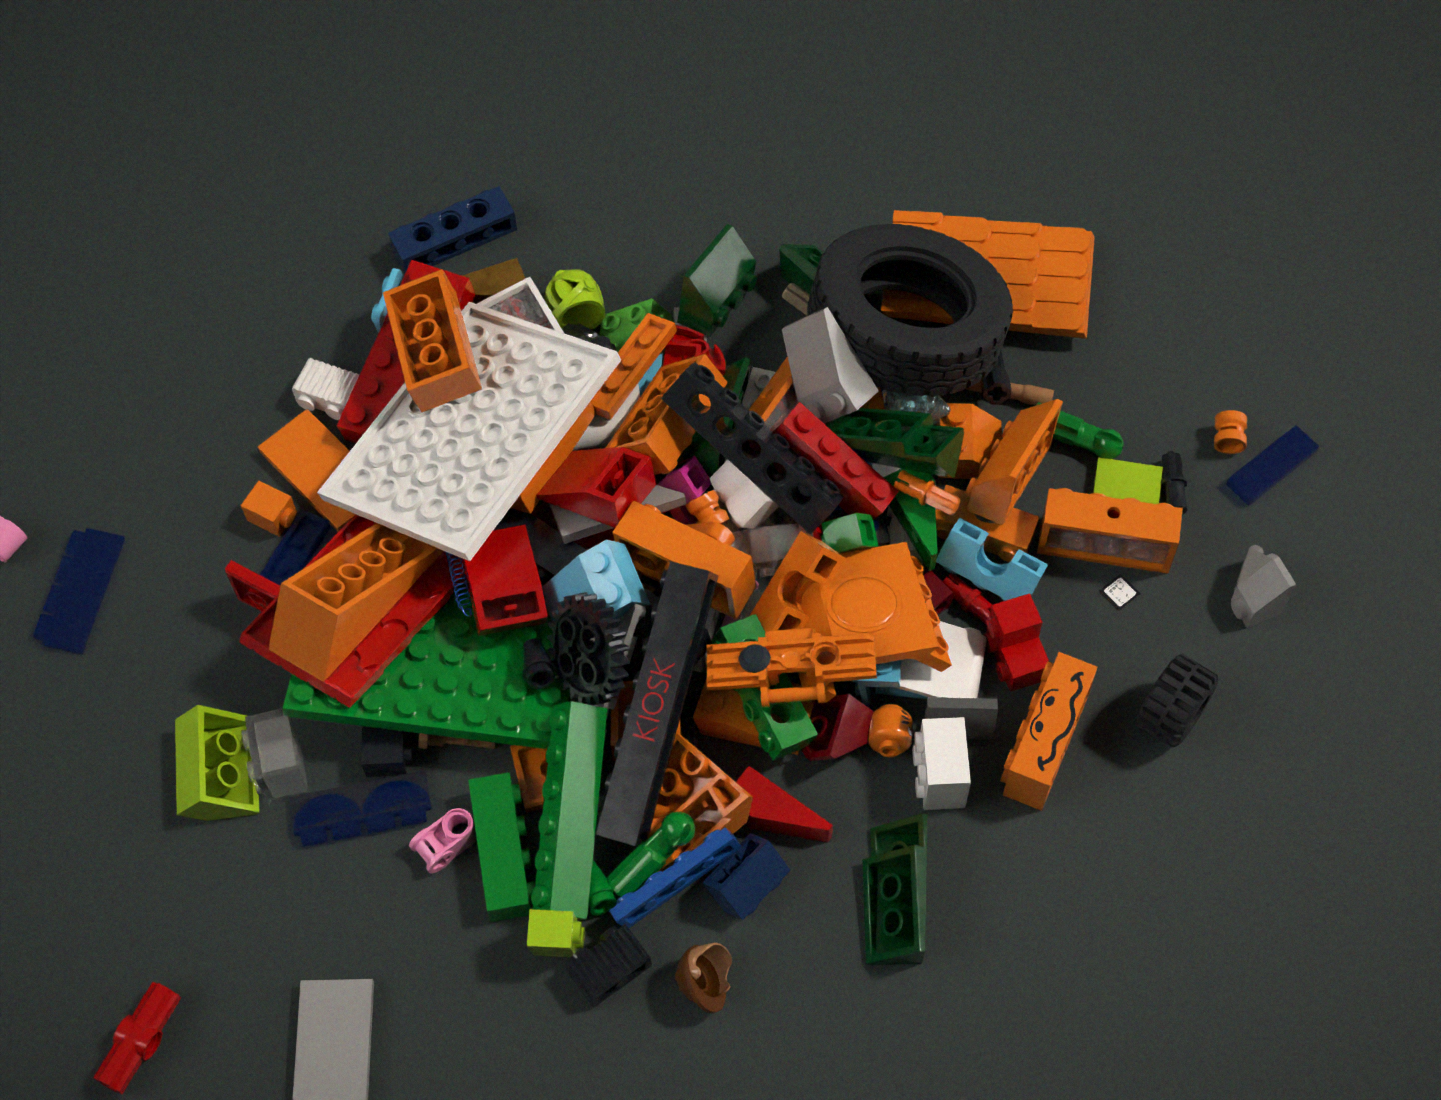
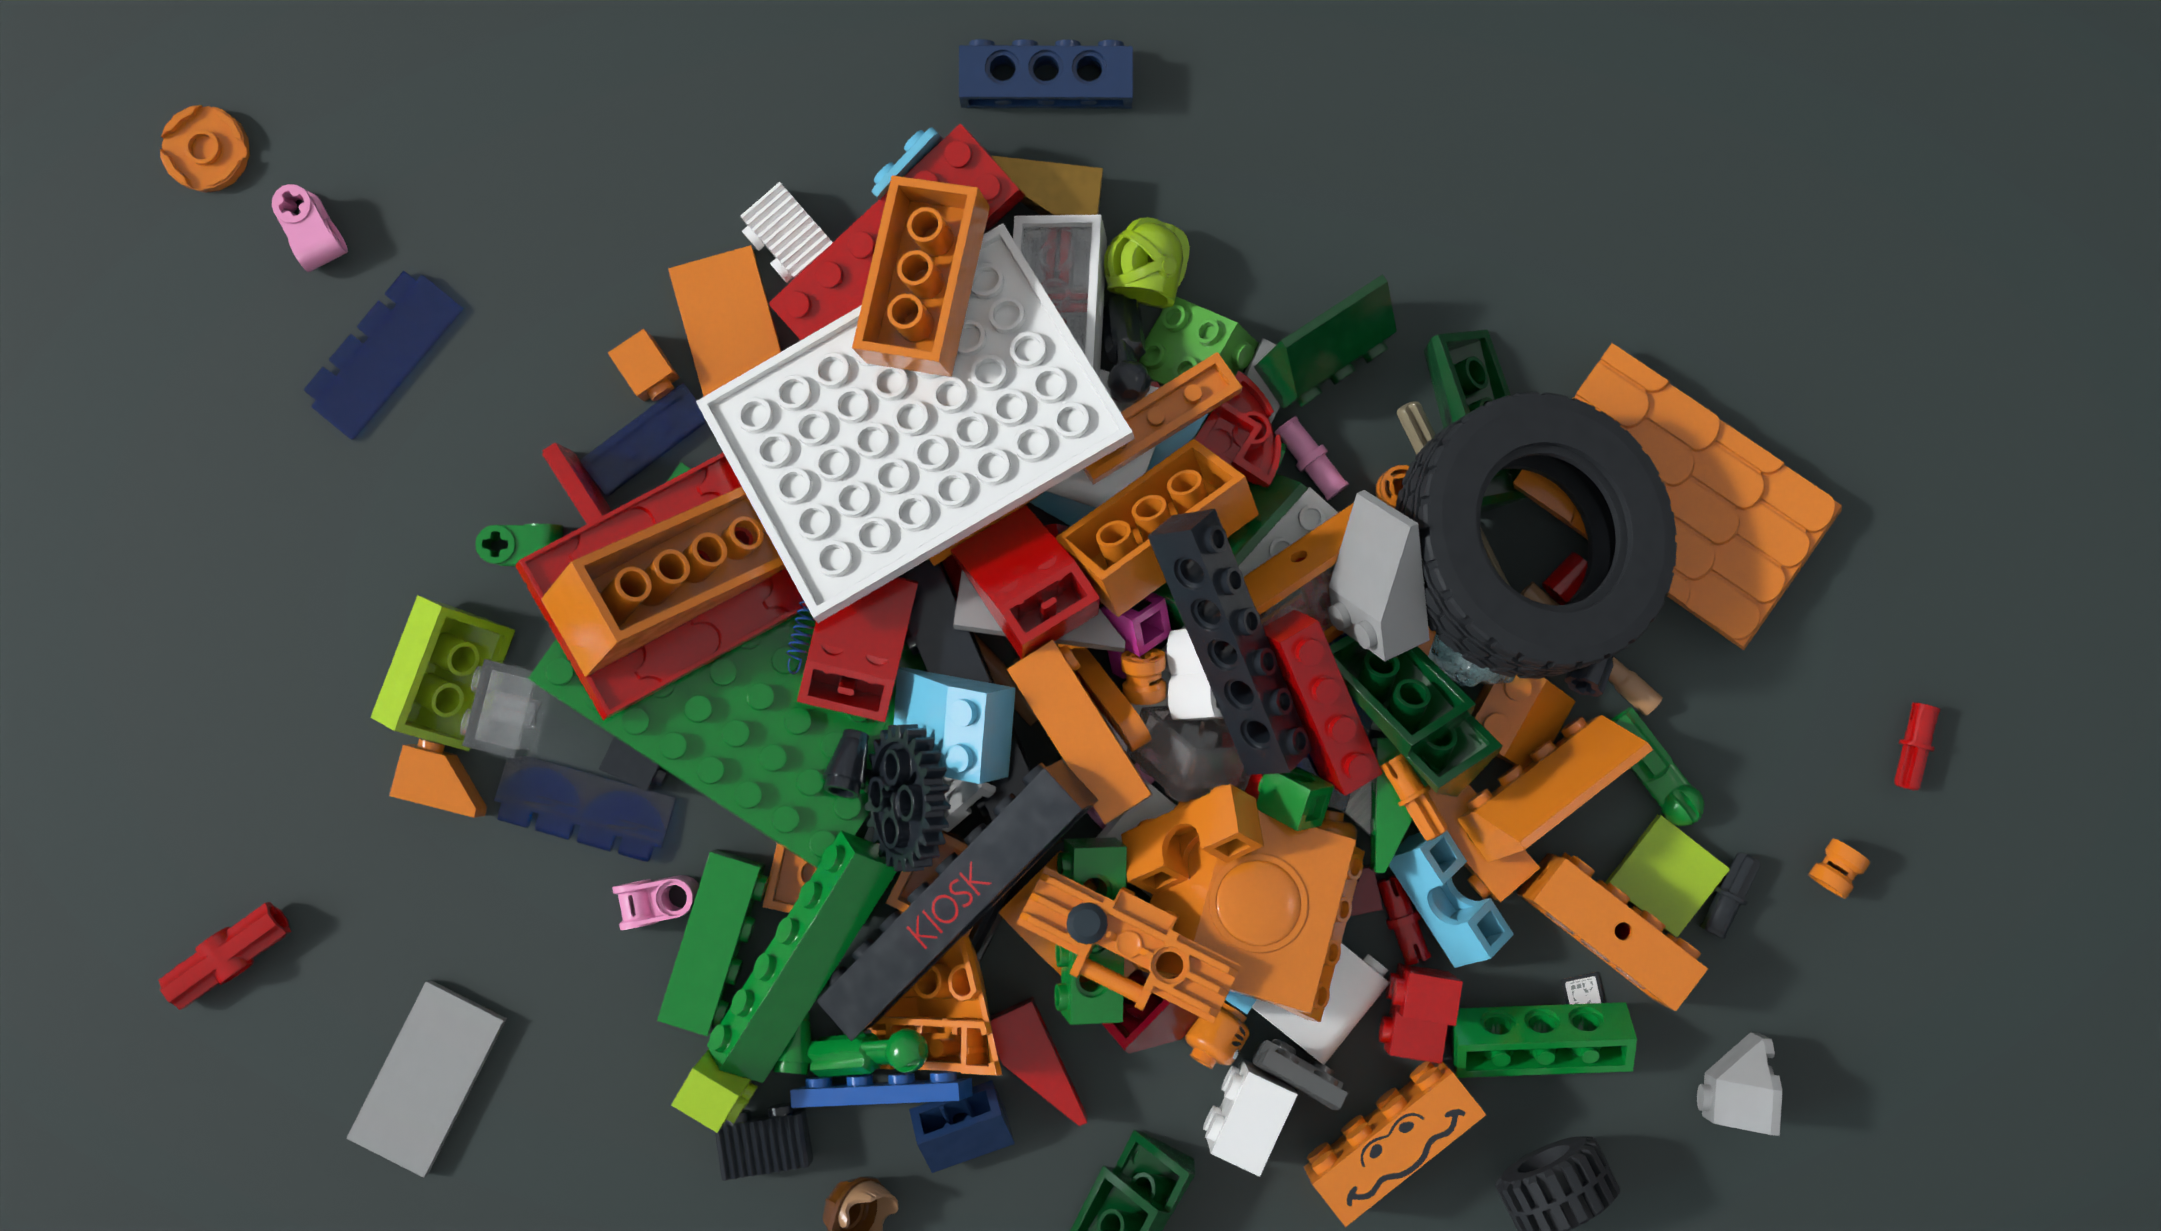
camera: 25 degrees right, 25 degrees up
clear blue tile [1226,425,1319,506] -> none
none -> orange slope [389,738,487,818]
none -> green piece [475,523,563,566]
none -> bright pink pin [1274,416,1349,501]
none -> green brick [1449,1002,1637,1078]
none -> red axle [1894,702,1941,791]

